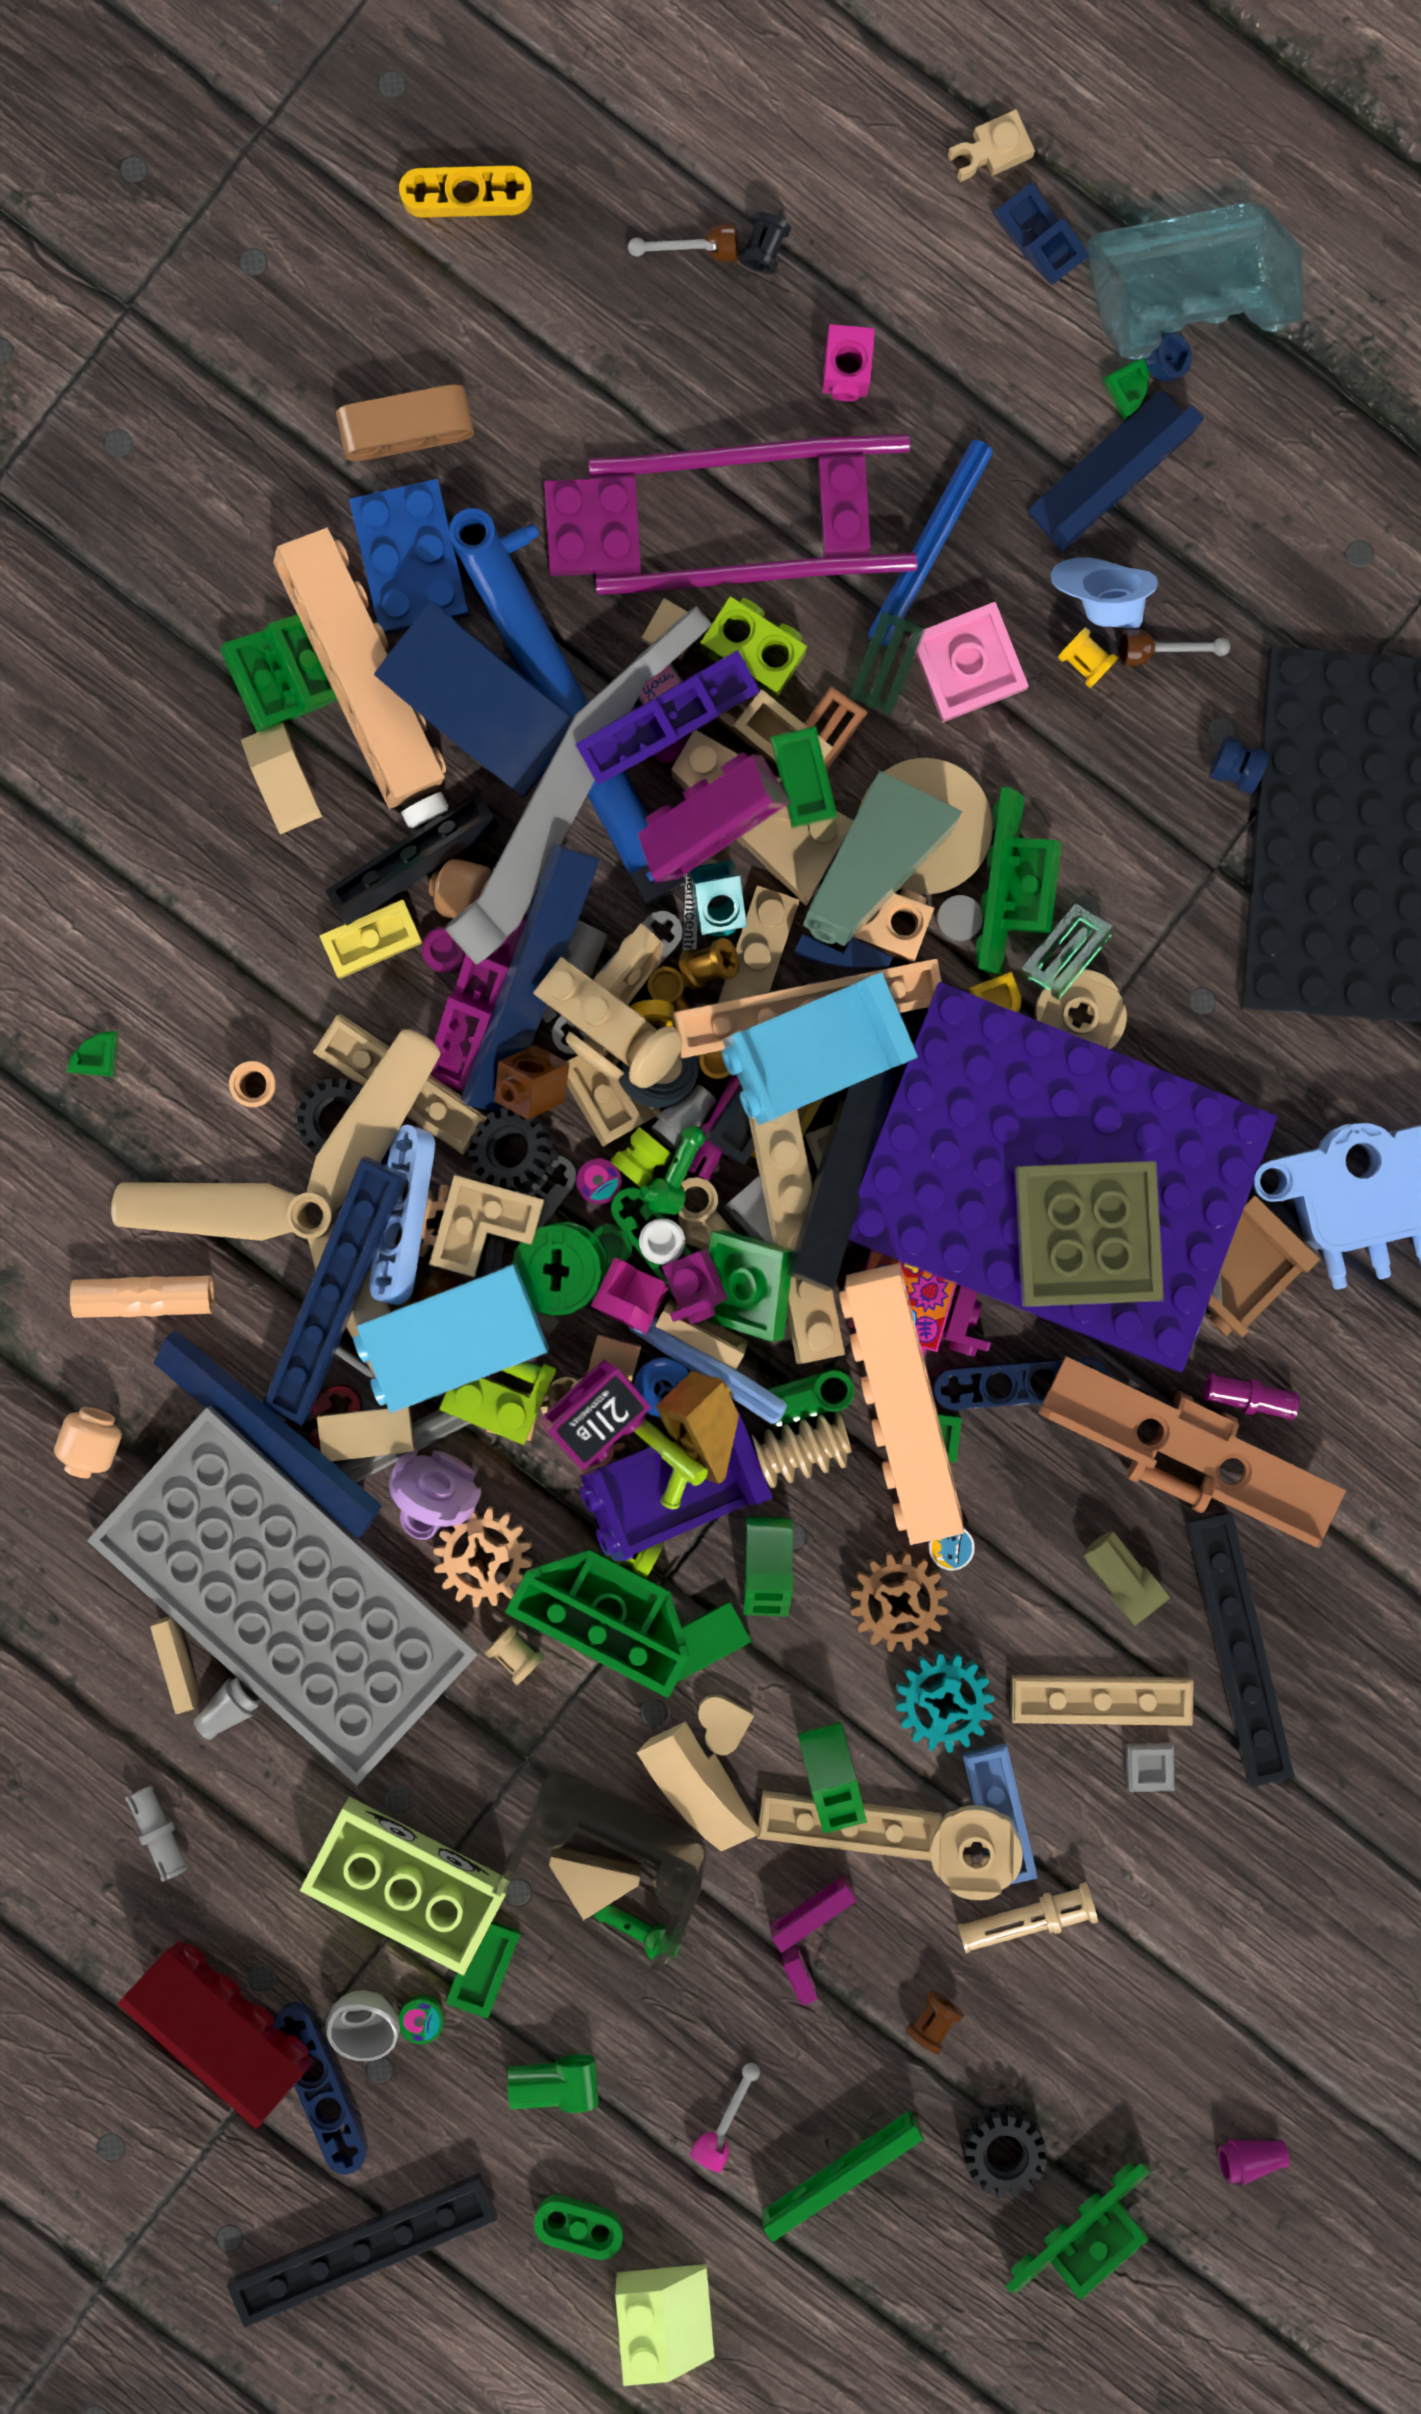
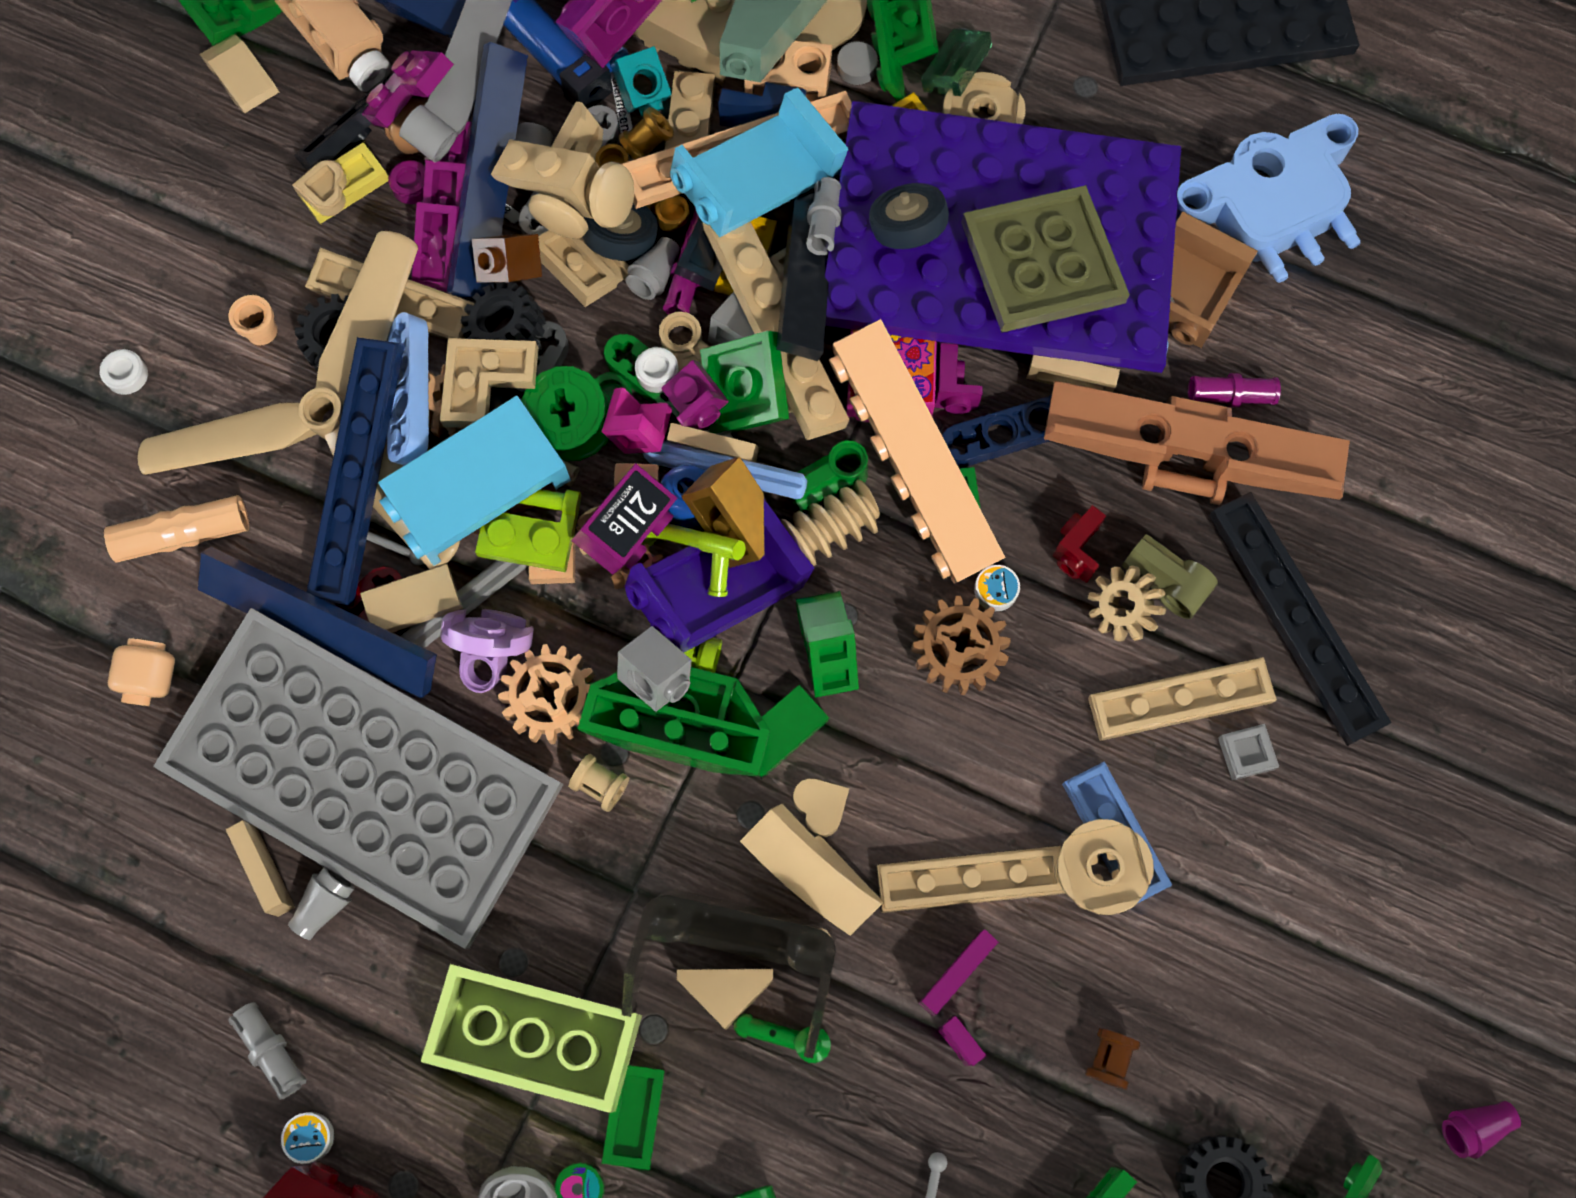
camera: 15 degrees left, 15 degrees down
green tile [66,1031,119,1077] -> none
tile [576,1159,622,1204] -> none
lime wheel [610,1127,673,1188] -> none
green piece [640,1125,706,1216] -> none
green tile [797,1722,867,1834] -> none
teal gear [894,1651,994,1753] -> none
tan pin [958,1882,1098,1953] -> none
none -> white tile [100,349,148,395]
none -> tile [281,1112,334,1164]
none -> tan tile [292,160,347,216]
none -> magenta plate [362,50,454,128]
none -> light grey brick [617,626,691,712]
none -> light grey pin [806,177,842,255]
none -> black wheel [869,183,949,249]
none -> tan tile [1027,355,1120,392]
none -> dark red bracket [1053,505,1106,583]
none -> tan gear [1088,566,1166,641]

